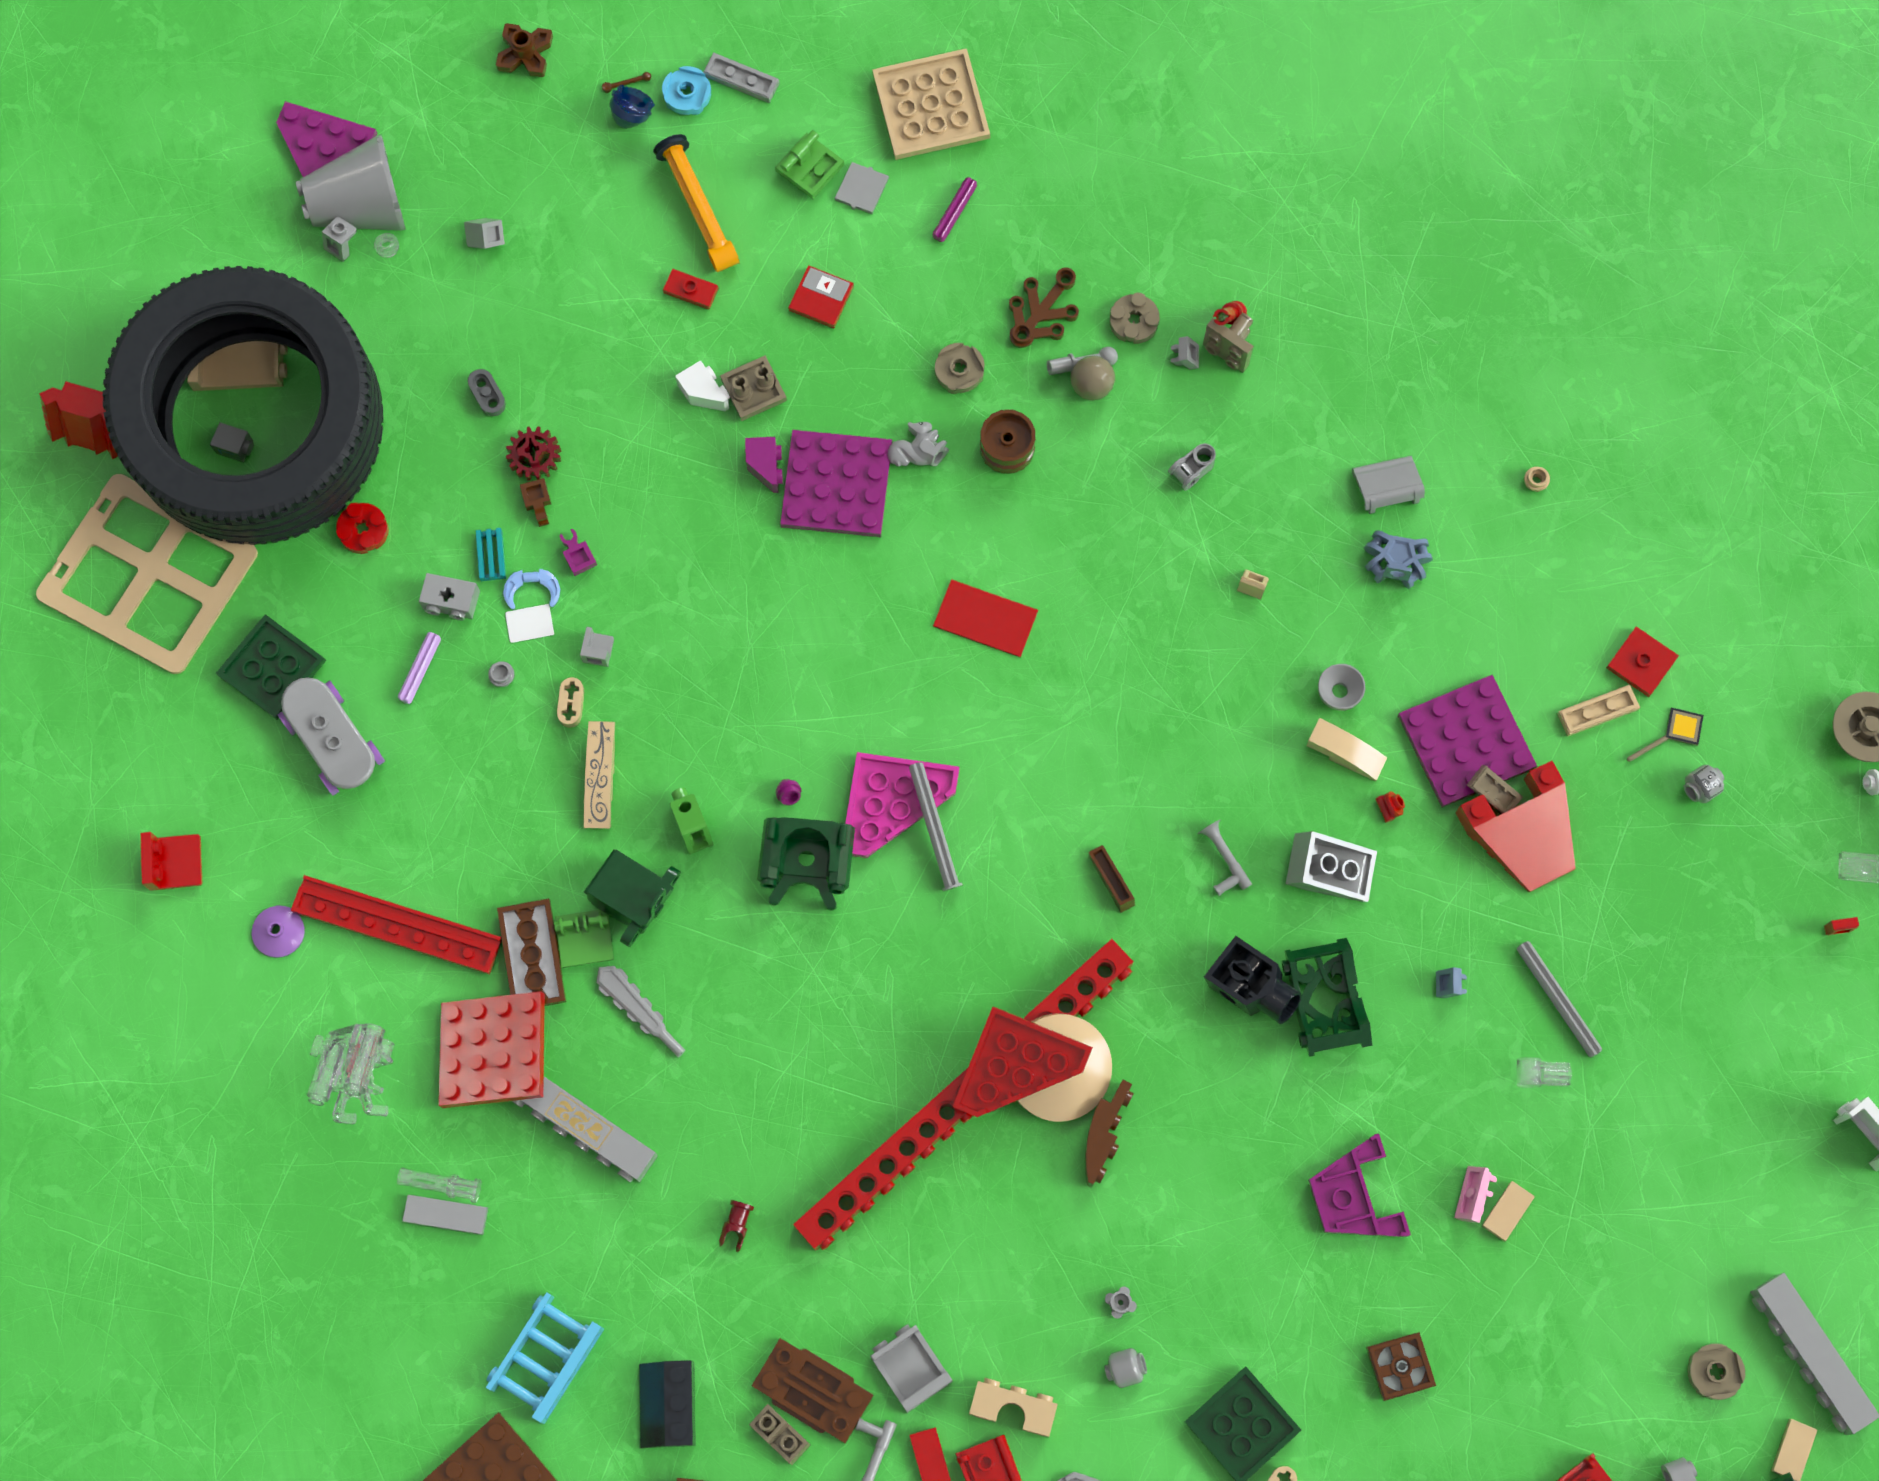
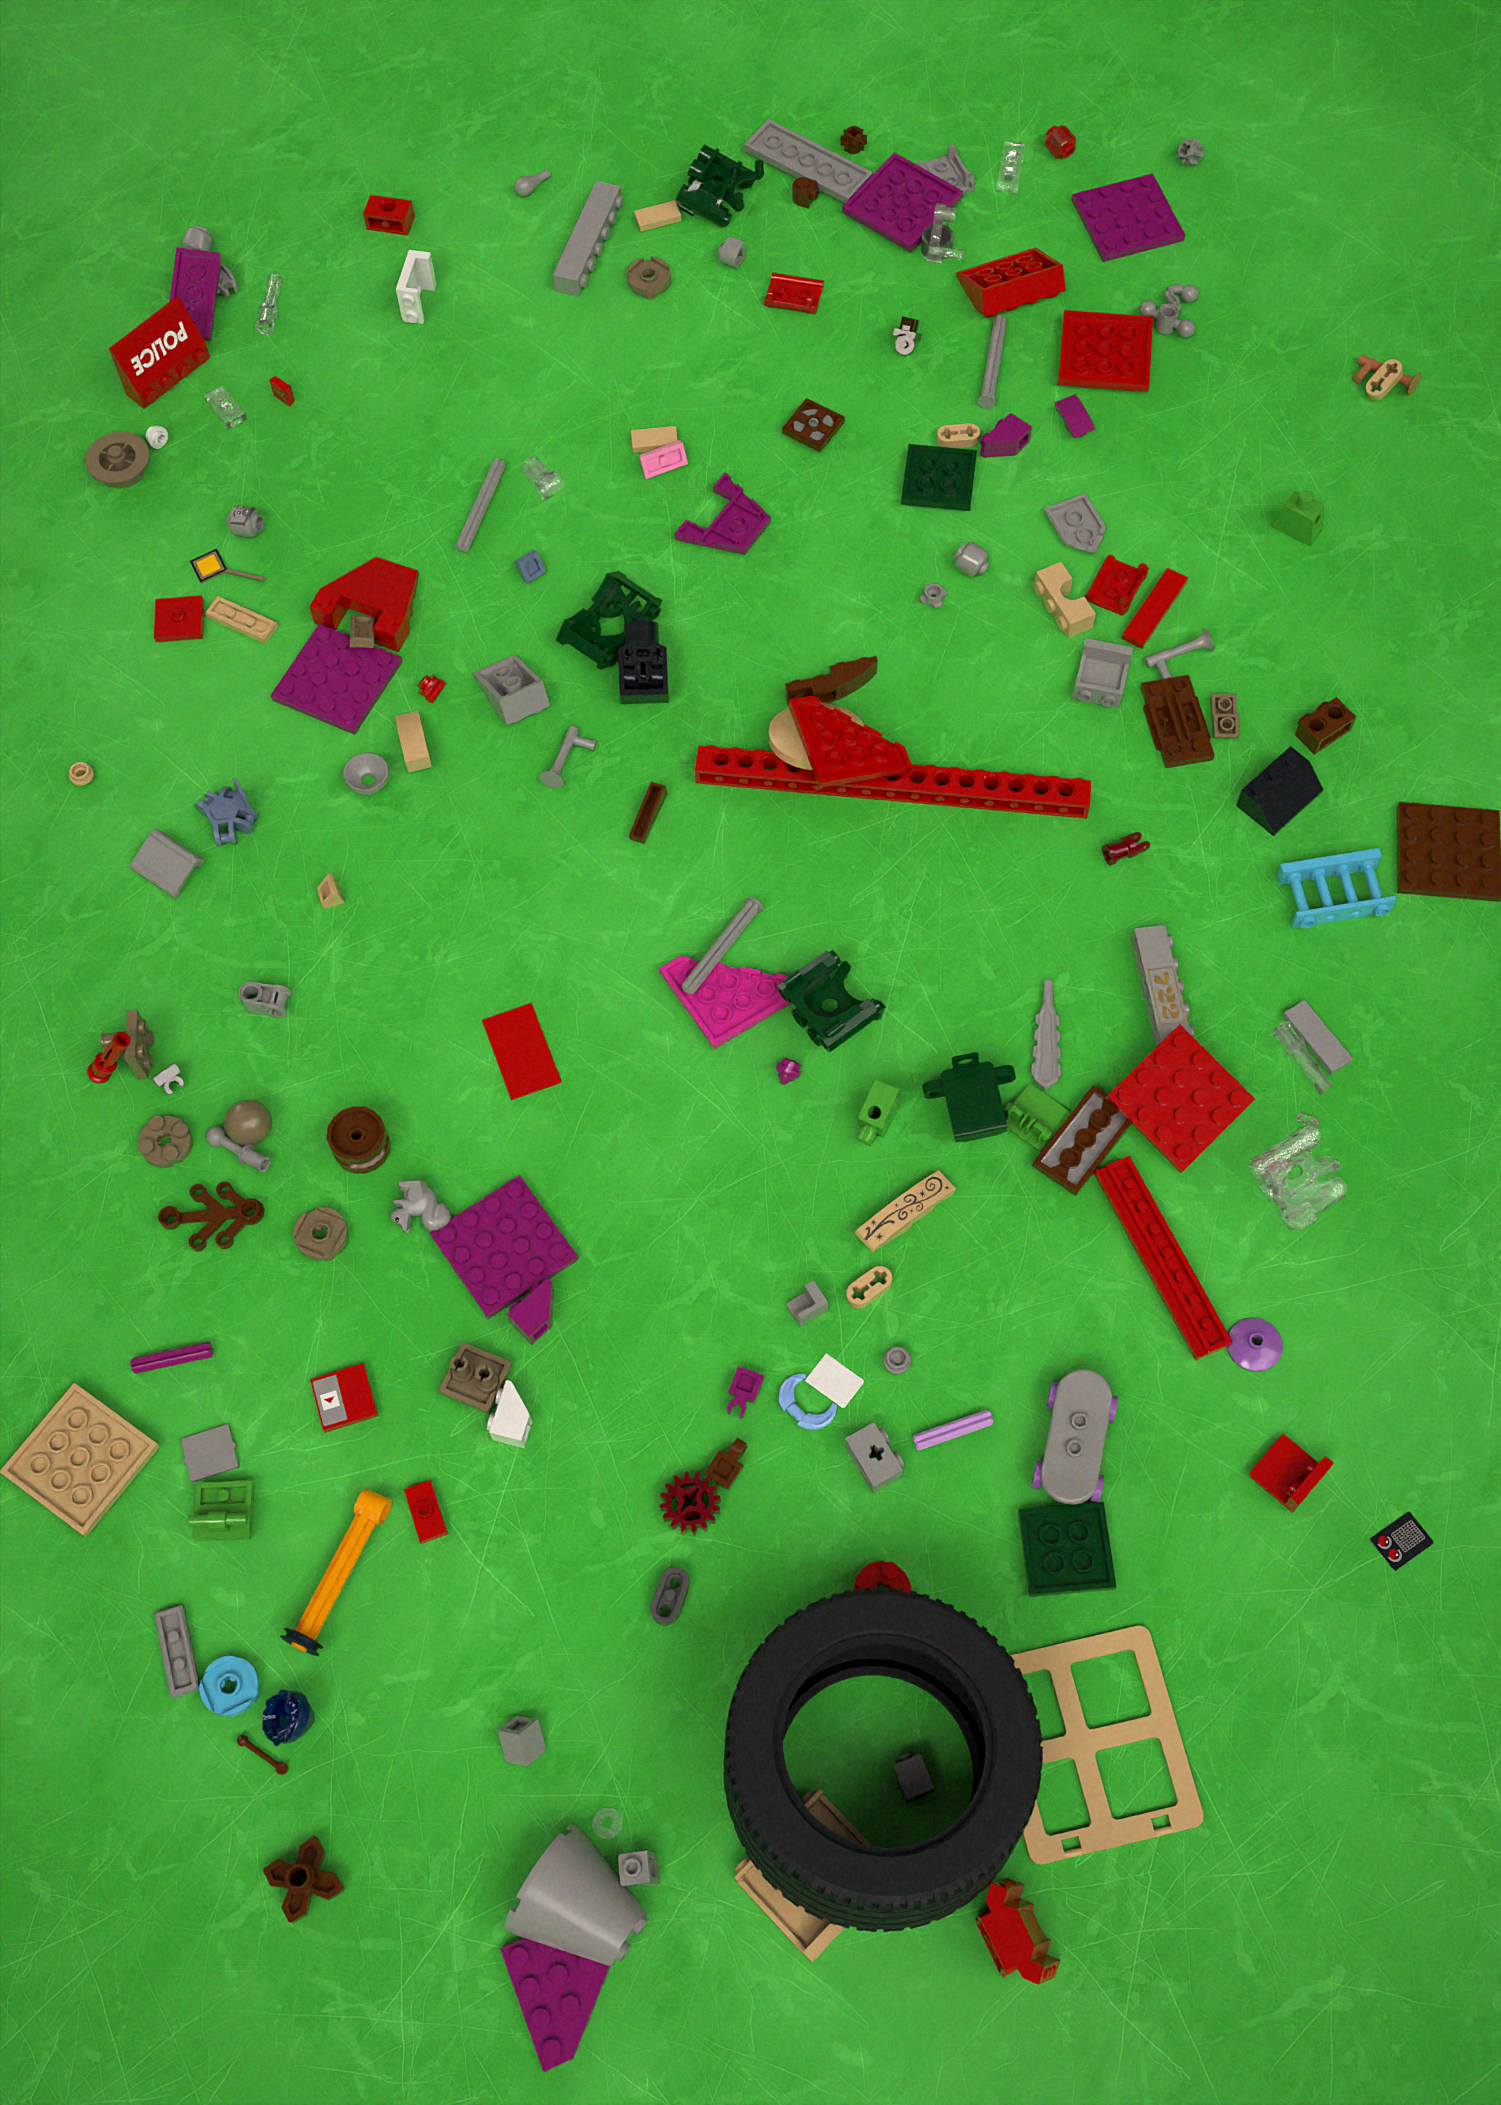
camera: 130 degrees left, 10 degrees down
teal tile [476,528,506,581] -> none
none -> black sticker [1370,1512,1434,1571]

